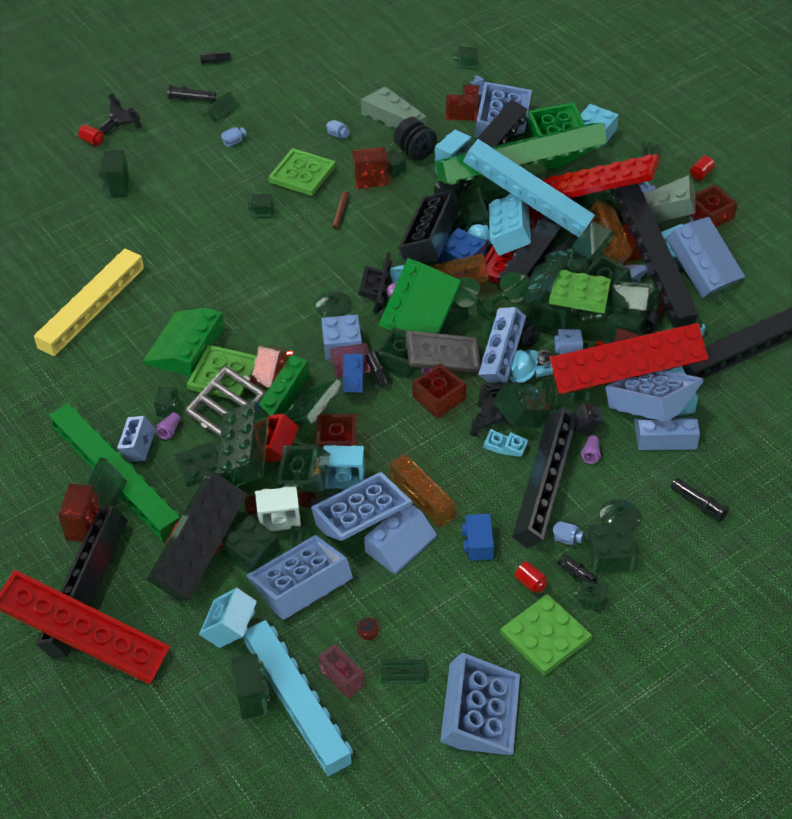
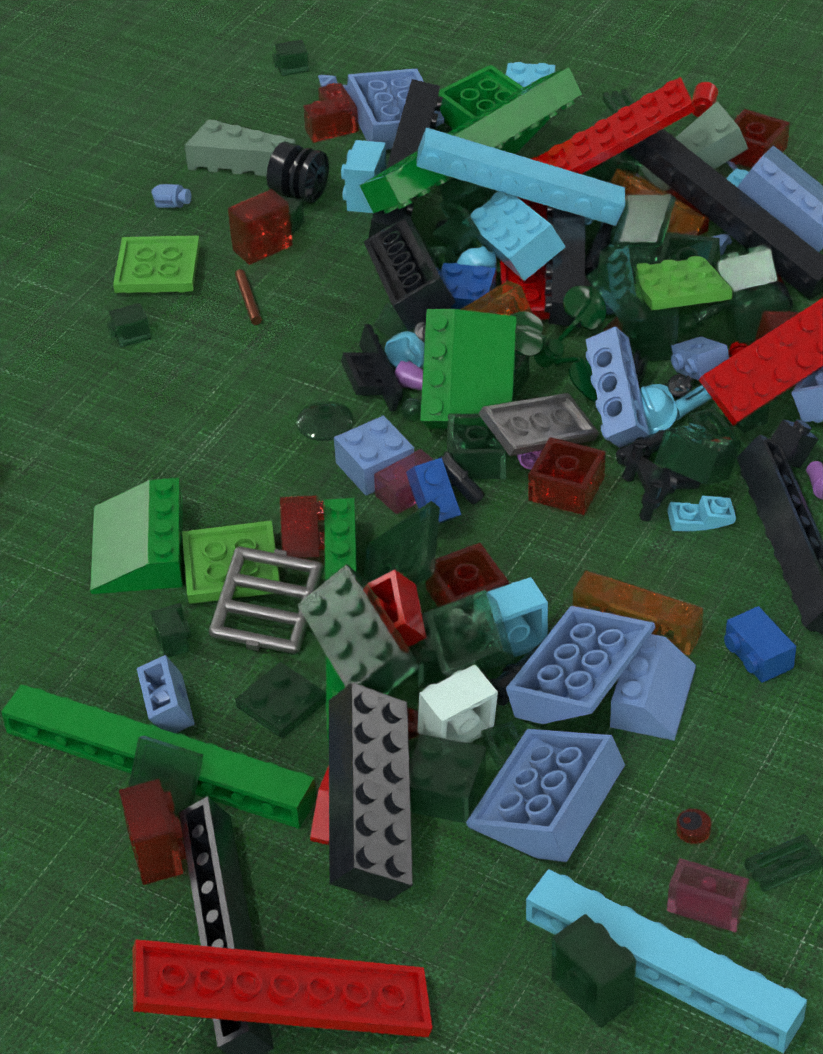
camera: 25 degrees left, 5 degrees down
medium lavender cone [156,413,180,440] -> none
medium azure brick [199,588,257,648] -> none
medium blue arm [221,127,247,147] -> none

